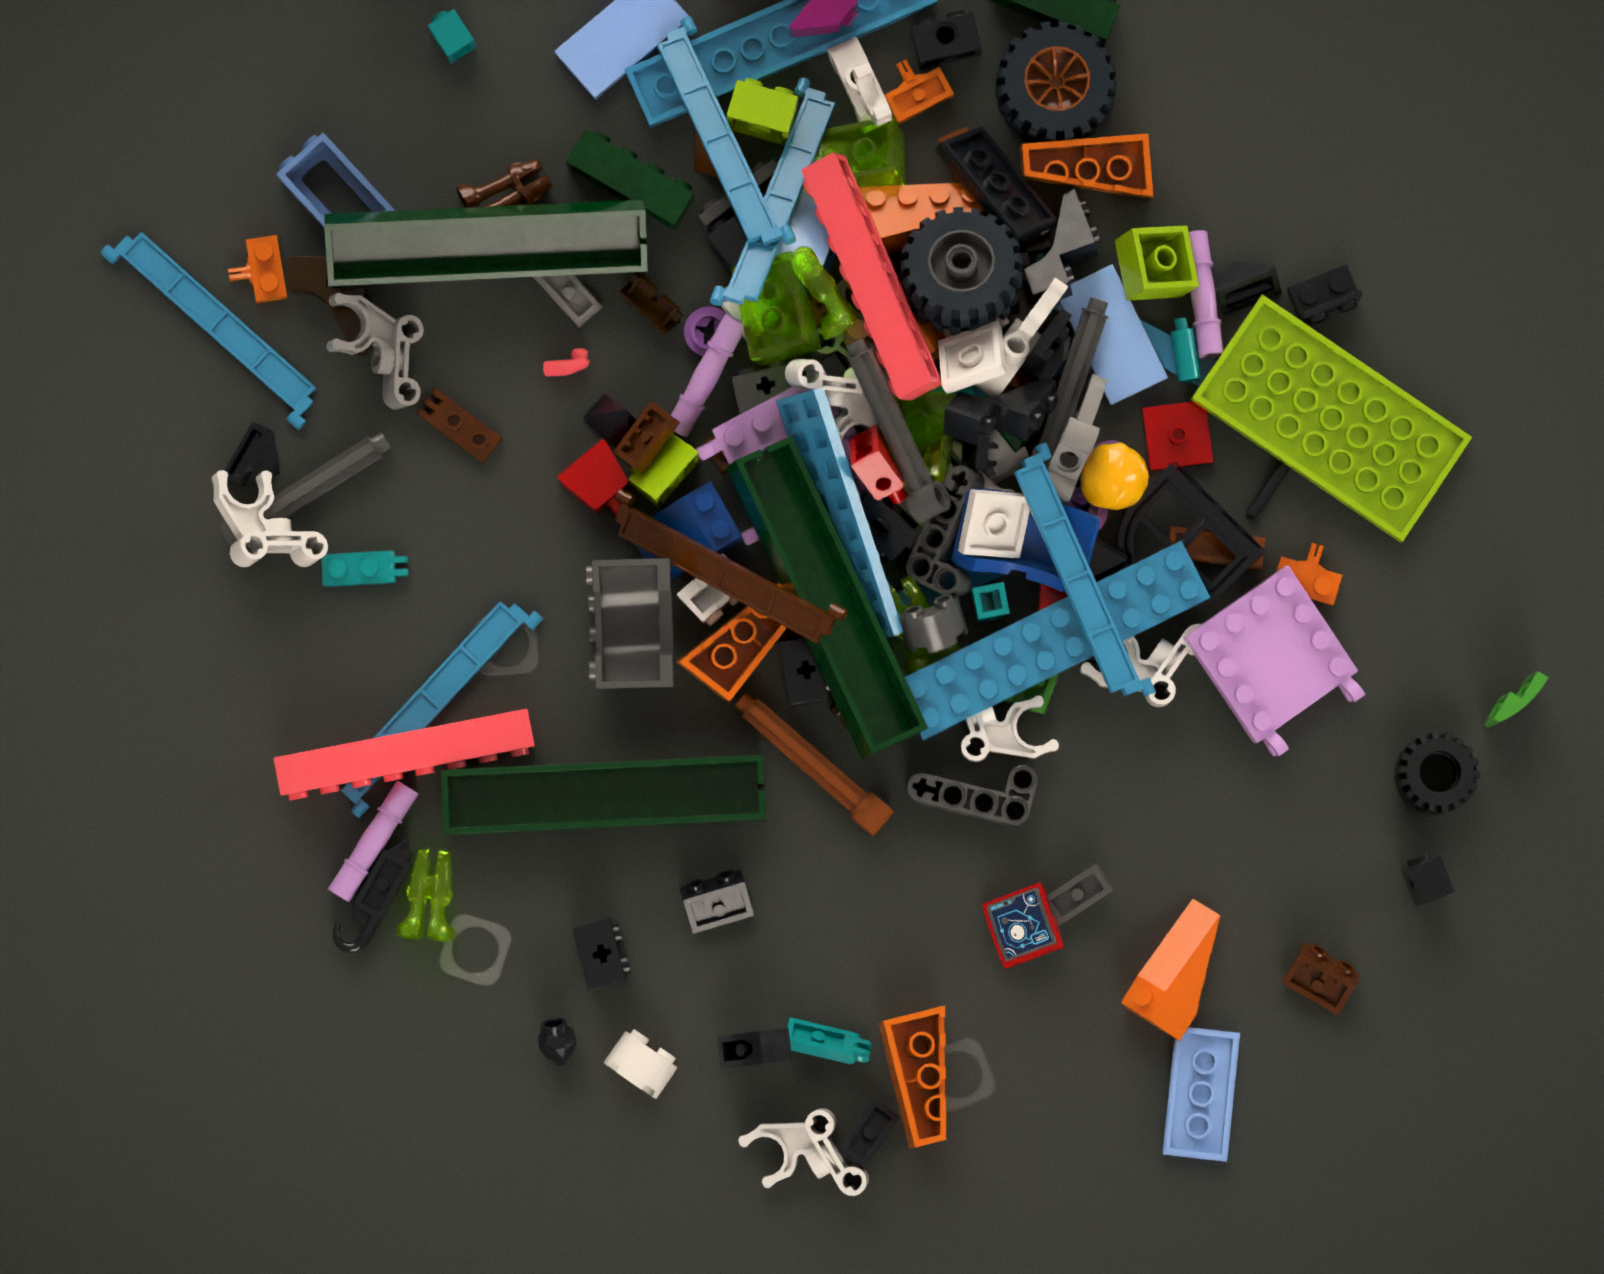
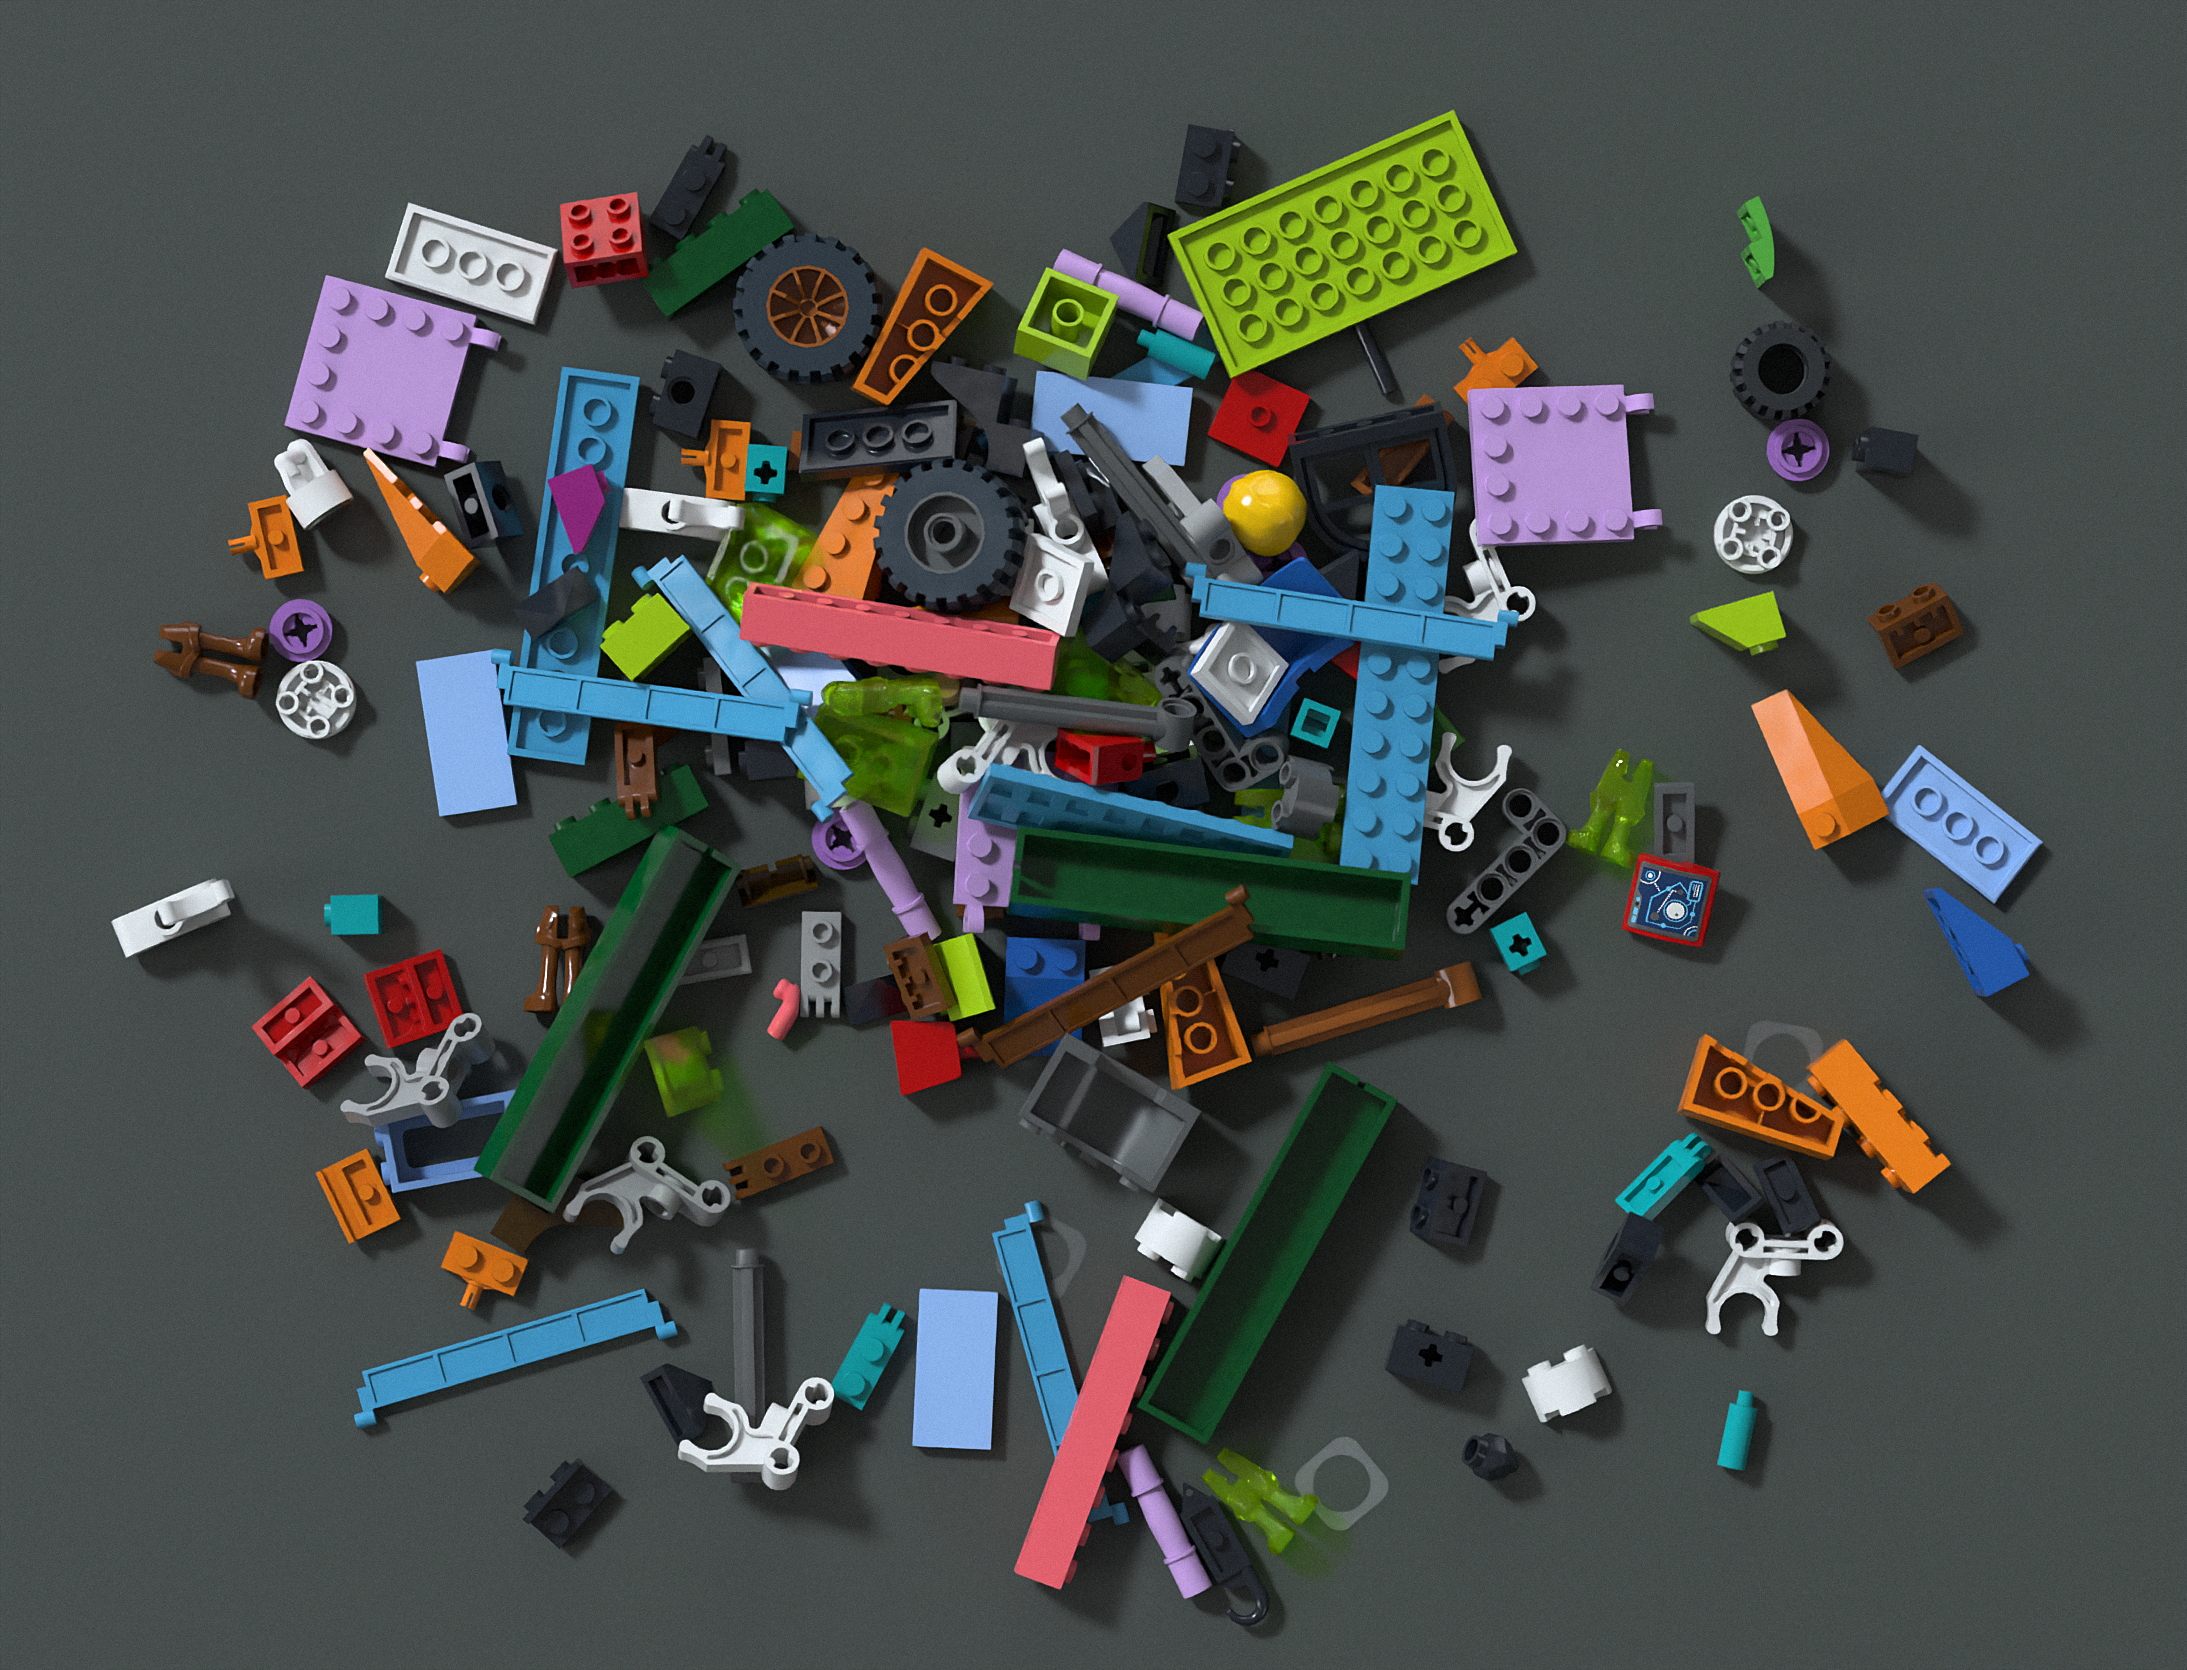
camera: 55 degrees left, 5 degrees up
none -> red slope [251,976,366,1090]
none -> orange plate [316,1148,402,1244]
none -> light grey piece [340,1013,495,1128]
none -> red slope [362,948,463,1050]
none -> black slope [512,565,599,641]
none -> black bracket [522,1458,613,1549]
none -> reddish brown hinge [614,722,660,821]
none -> clear neon green slope [644,1025,725,1117]
none -> teal brick [744,444,789,503]
none -> light grey hinge [800,911,842,1018]
none -> light blue tile [912,1288,998,1450]
none -> white cylinder [1135,1198,1225,1283]
none -> teal brick [1488,912,1547,975]
none -> clear neon green piece [1564,748,1655,868]
none -> lime slope [1689,591,1786,656]
none -> black slope [1693,1153,1765,1226]
none -> white tile [1714,495,1793,574]
none -> teal cylinder [1717,1390,1758,1471]
none -> medium lavender gear [1766,418,1830,481]
none -> orange wedge [1805,1039,1951,1193]
none -> blue slope [1922,887,2030,997]

